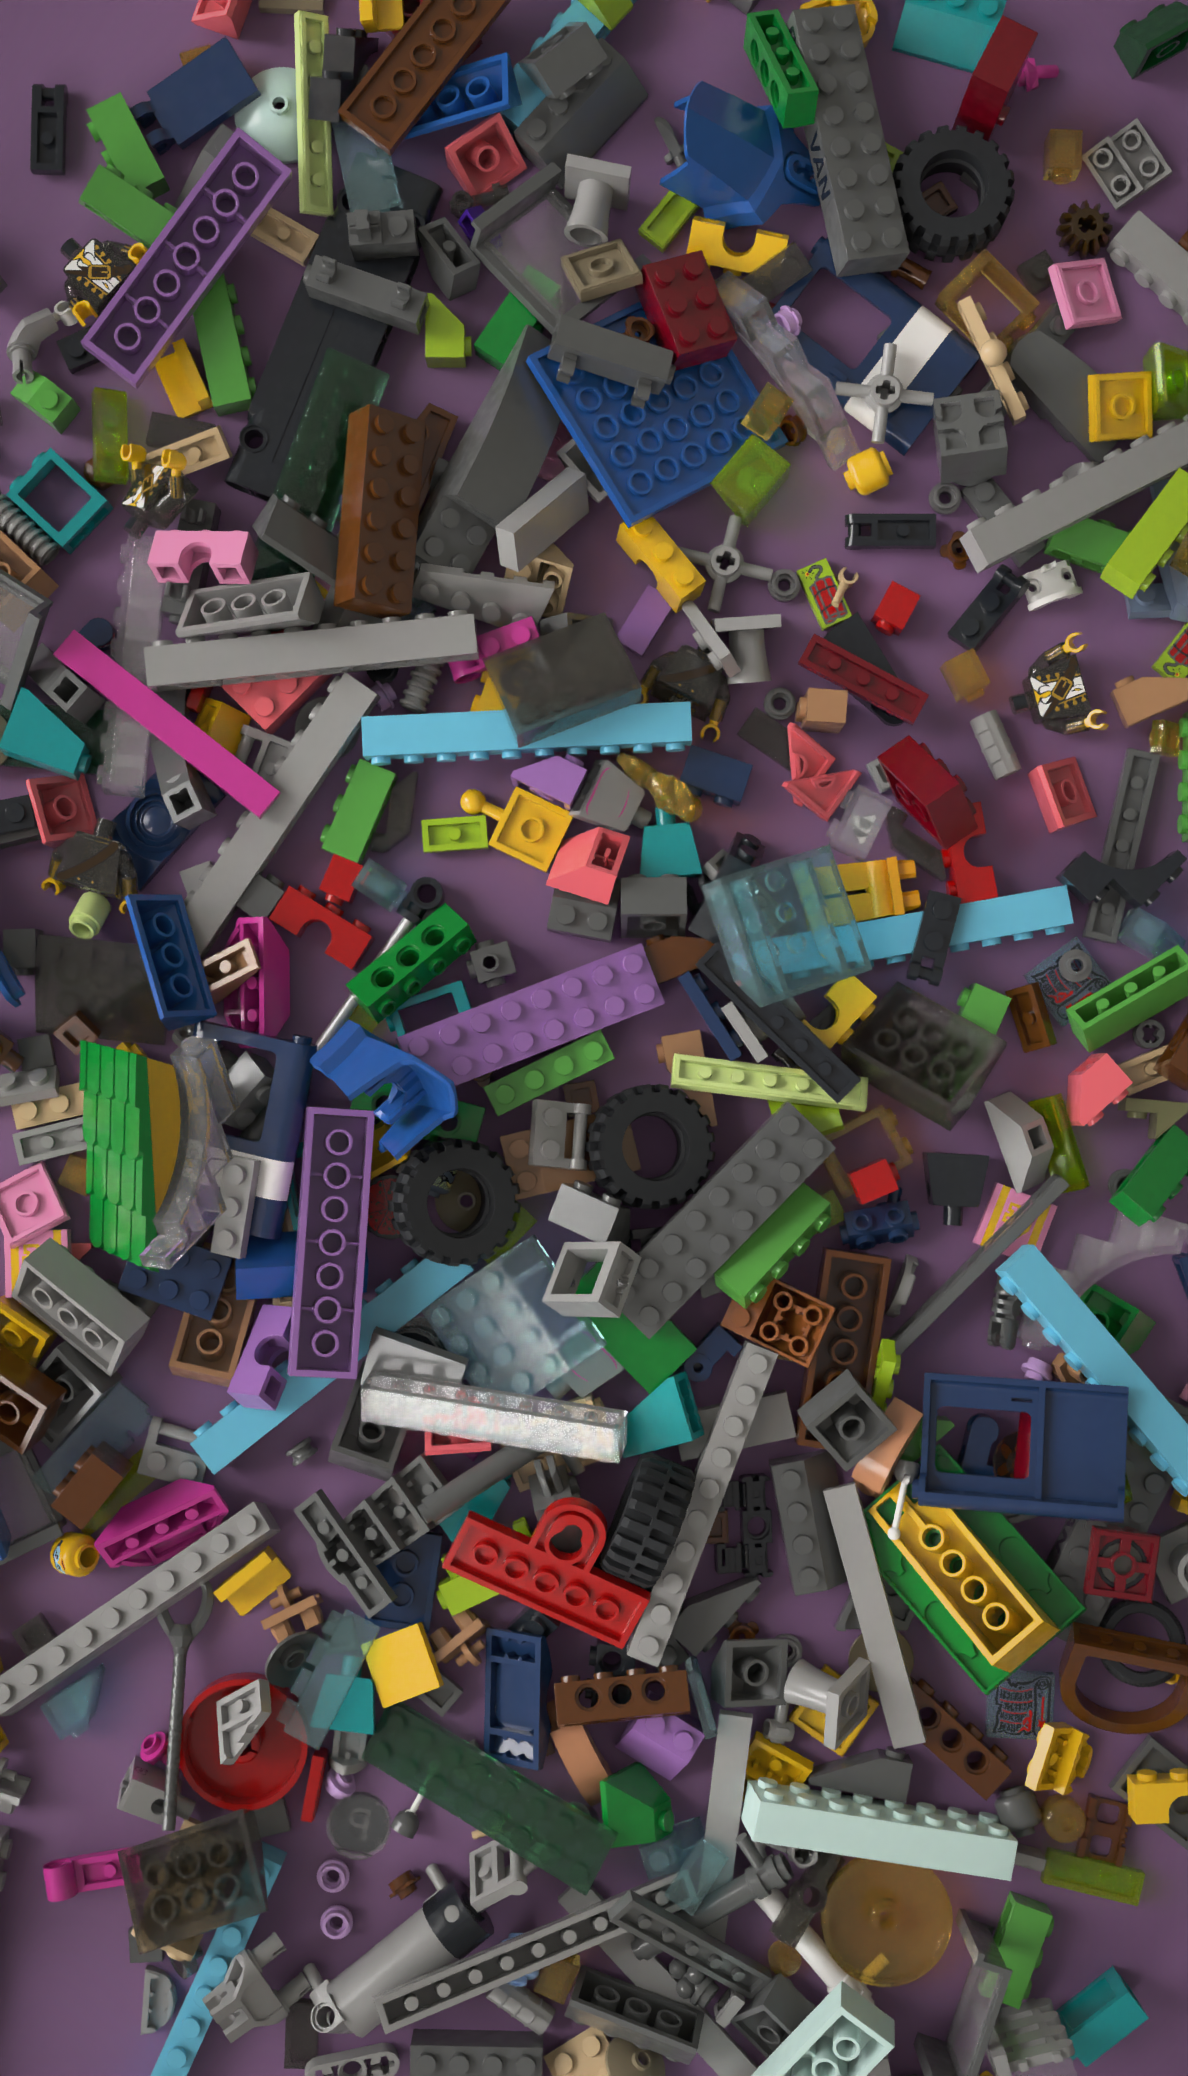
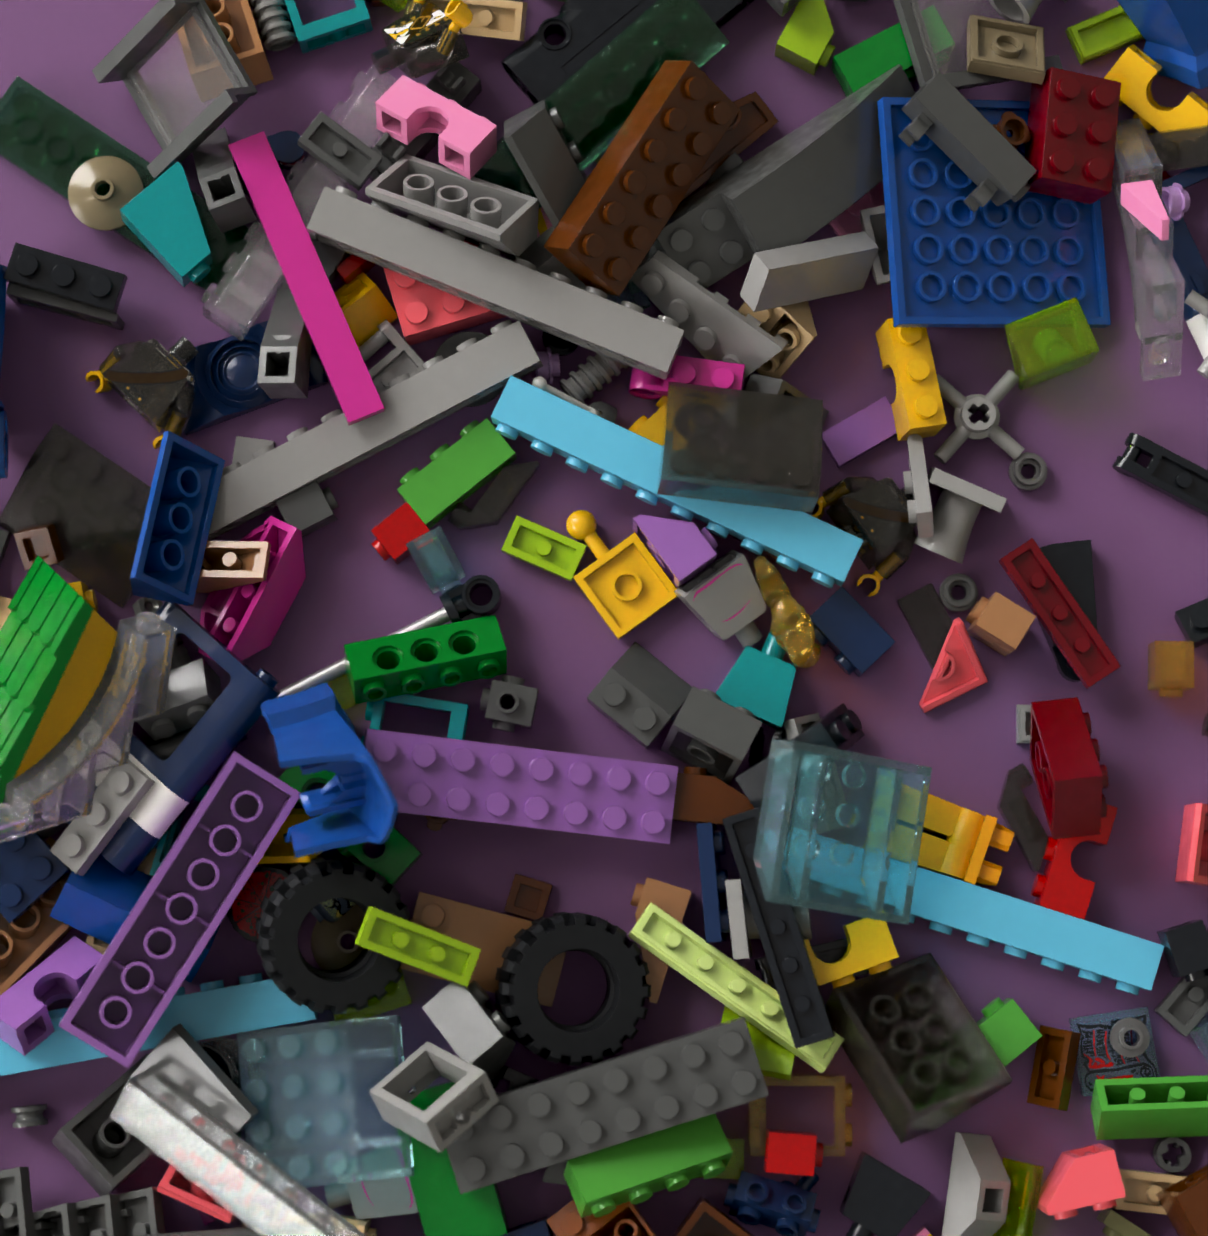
camera: 30 degrees right, 5 degrees down
dark grey brick [3,928,44,976] -> none
coral slope [26,773,101,849] -> none
yellowish green brick [69,892,111,940] -> none
red arch [269,885,375,971] -> none
bright green brick [483,1029,615,1116] -> none
light grey plate [528,1099,592,1171] -> none
coral slope [546,827,631,905] -> none
clear yellow brick [740,382,795,441] -> none
reddish brown plate [779,414,807,447] -> none
coral tile [781,769,862,822] -> none
tile [796,558,852,631] -> none
clear brick [826,784,894,862] -> none
tan hand [831,567,859,607] -> none
yellow head [843,447,893,496] -> none
red brick [871,580,921,636] -> none
black plate [906,890,962,987] -> none
light grey axle [970,710,1022,781] -> none
none -> dark grey plate [297,111,383,191]
none -> lime plate [354,906,481,987]
none -> white hinge [532,376,617,423]
none -> bright pink piece [1120,180,1170,241]

